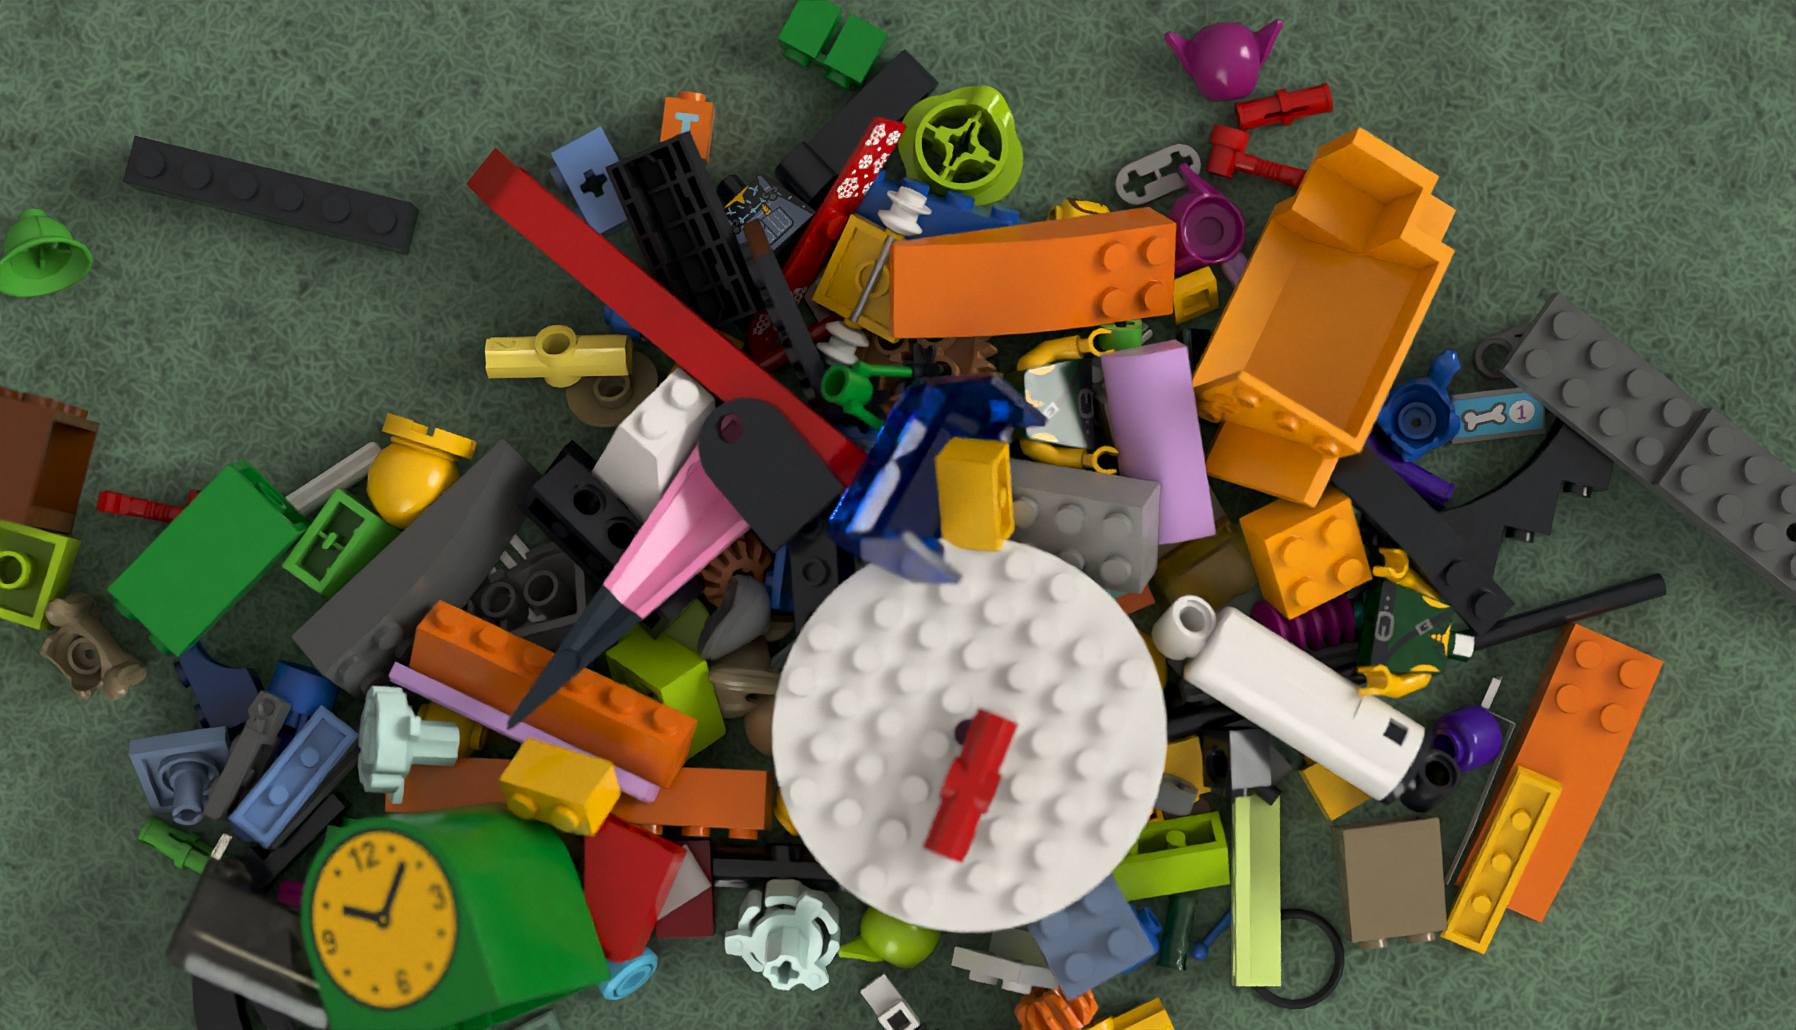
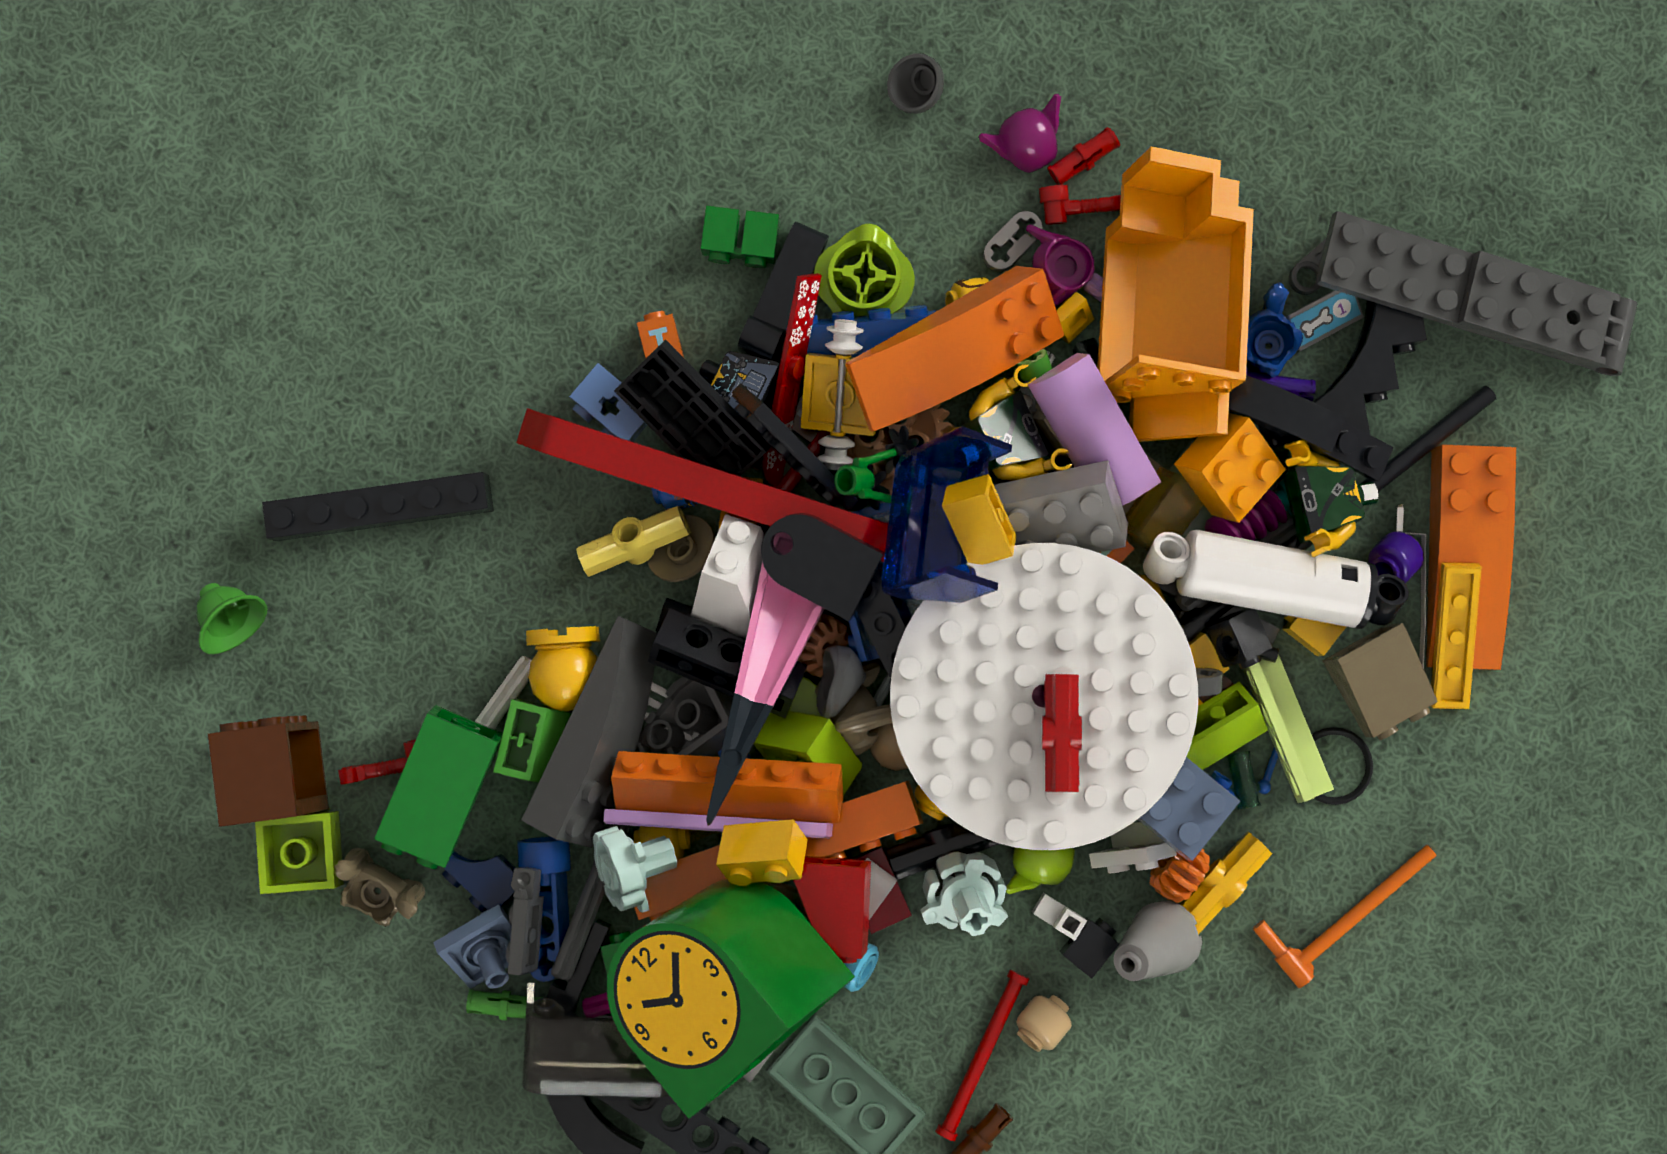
camera: 25 degrees left, 0 degrees up
medium blue tile [228,705,359,850] -> none

